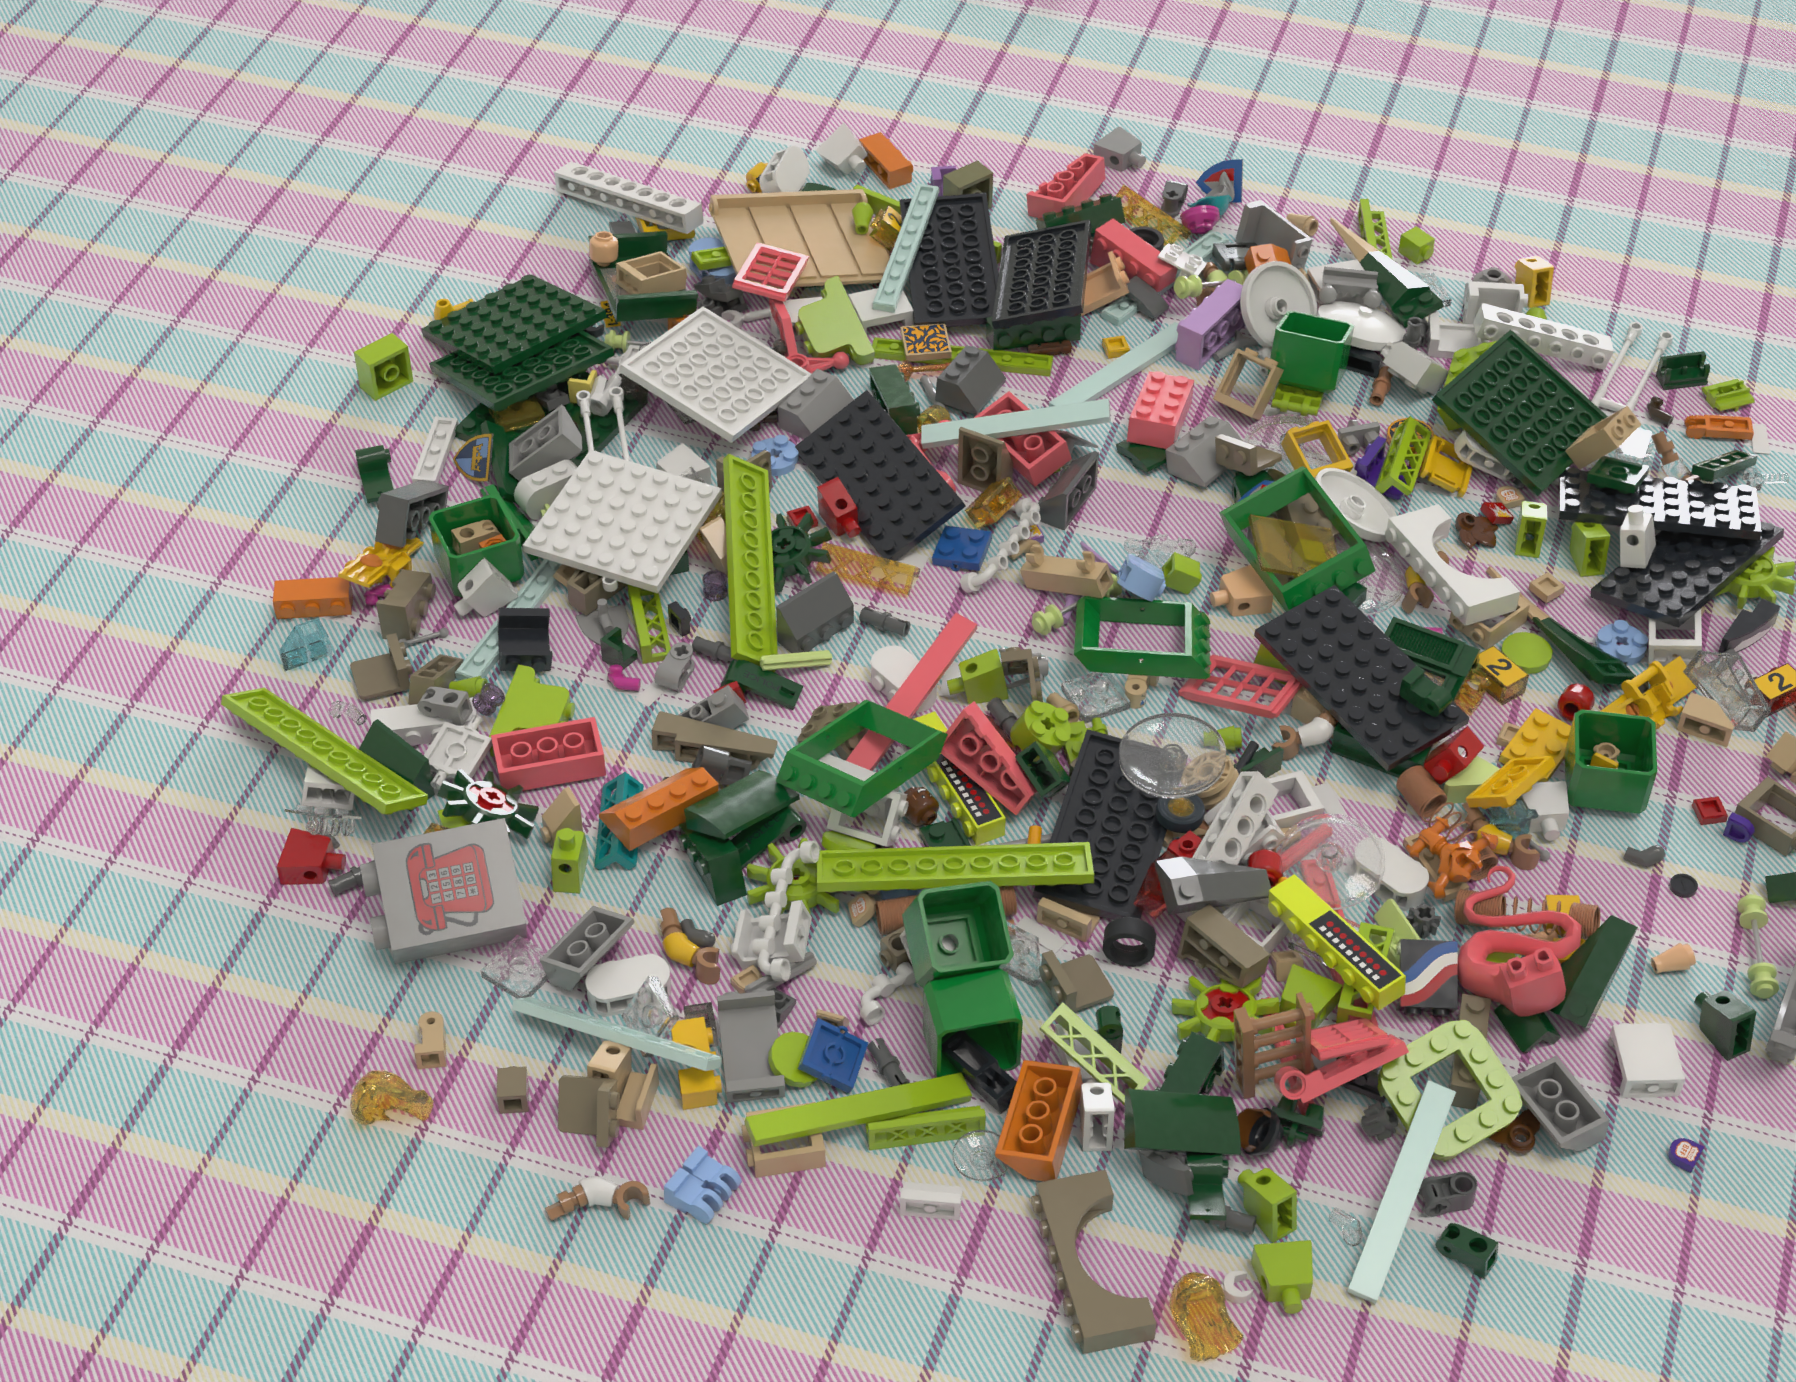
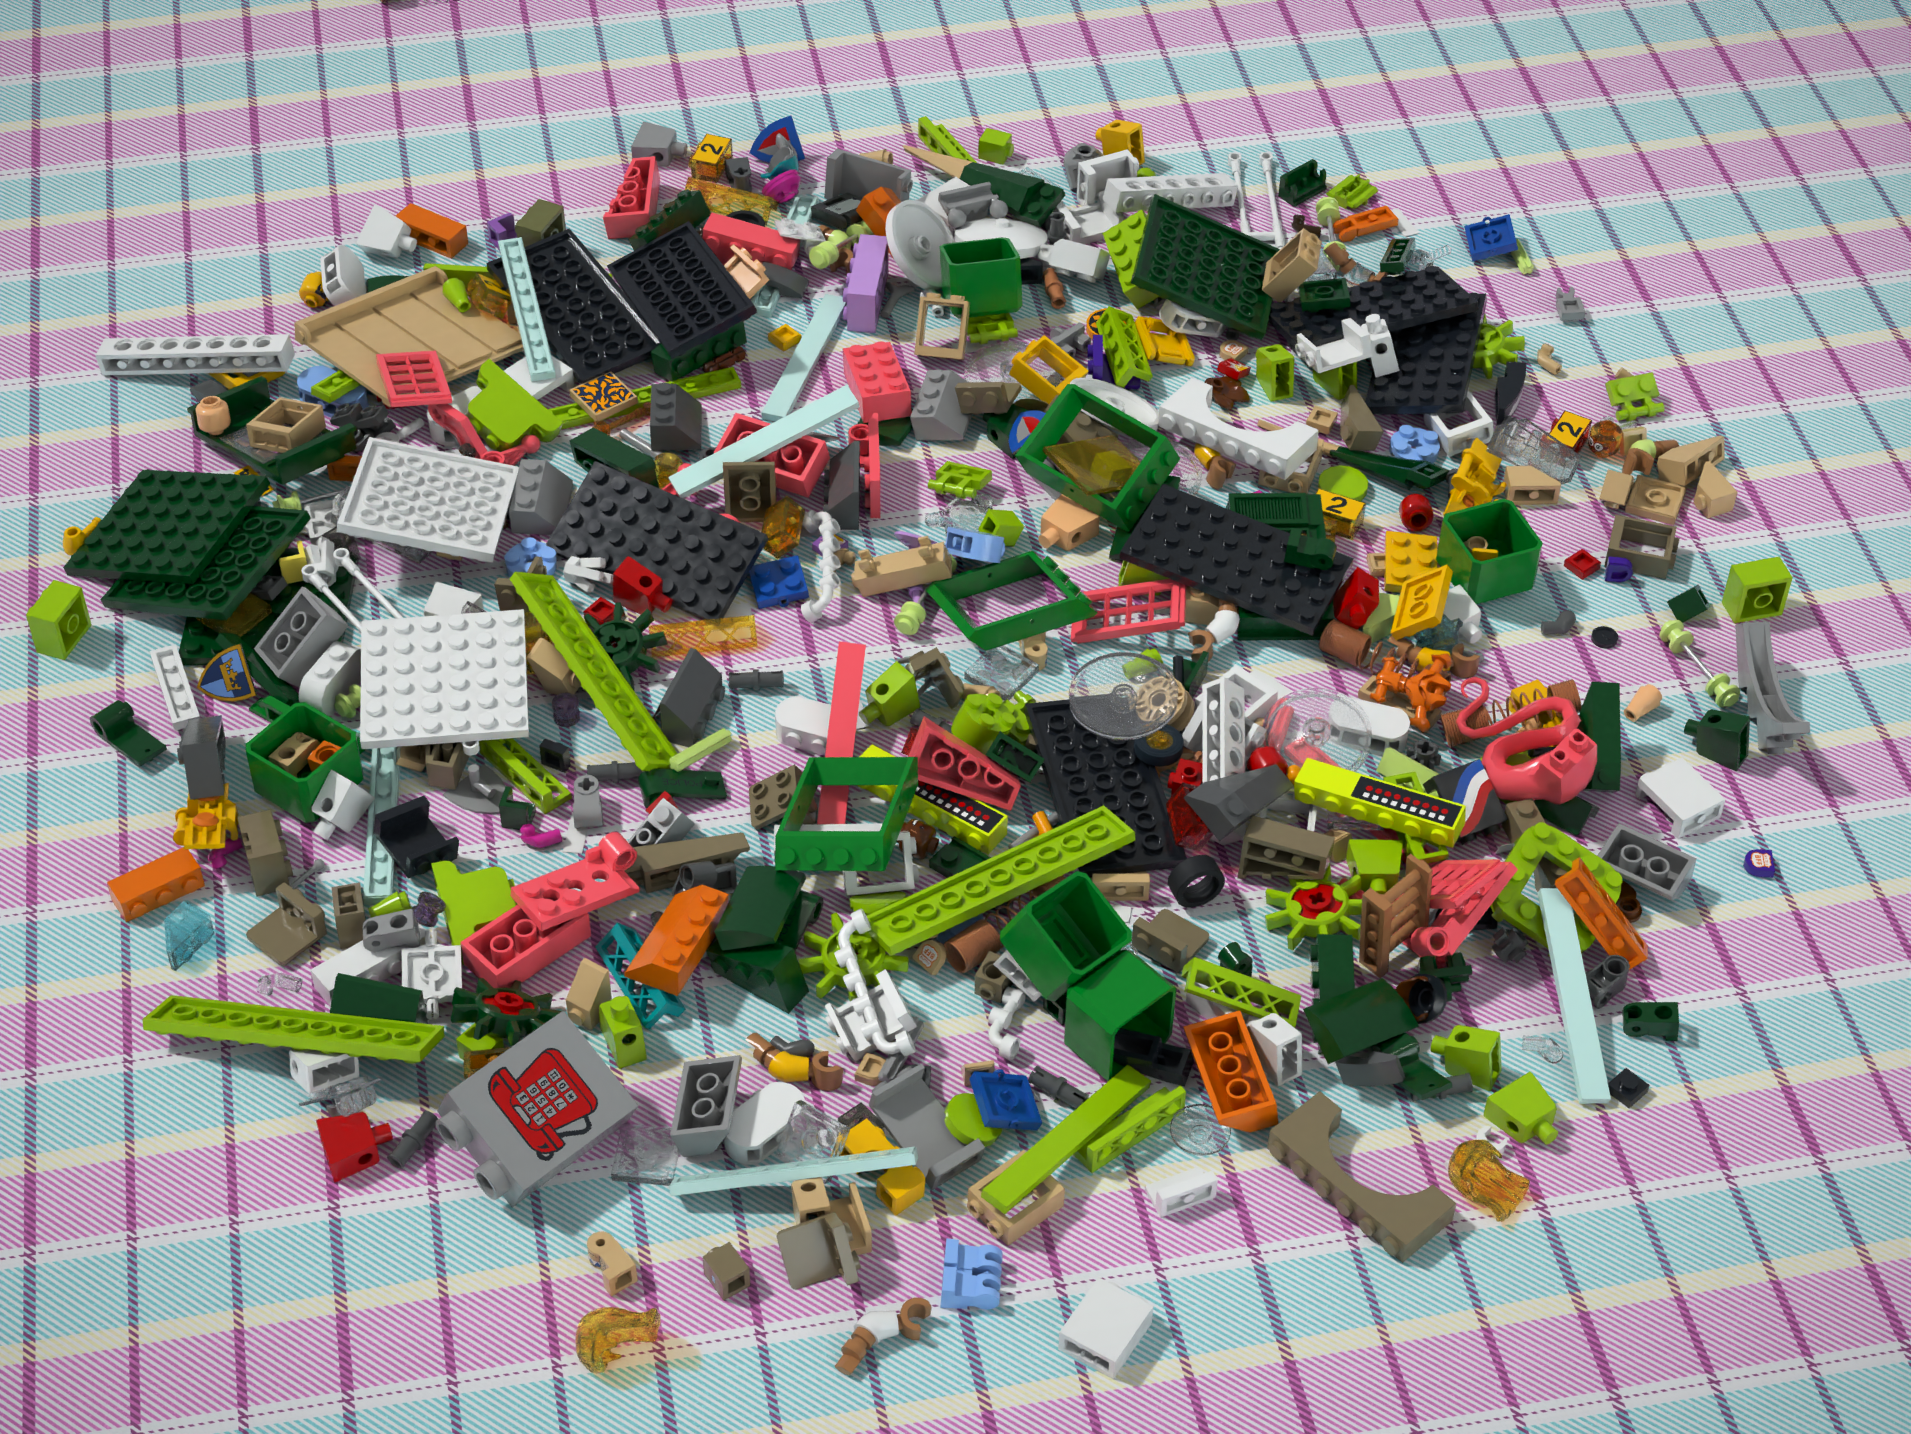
camera: 30 degrees left, 0 degrees up
none -> coral hinge [510,832,640,931]
none -> white rock [563,556,613,593]
none -> brick [688,134,733,183]
none -> coral hinge [848,413,880,518]
none -> lime plate [928,461,992,499]
none -> white brick [1058,1277,1154,1380]
none -> white panel [1295,318,1373,373]
none -> yellowish green axle [1316,197,1346,271]
none -> dark tan slope [1340,385,1384,451]
none -> orange fence [1554,857,1648,970]
none -> black plate [1608,1068,1650,1108]

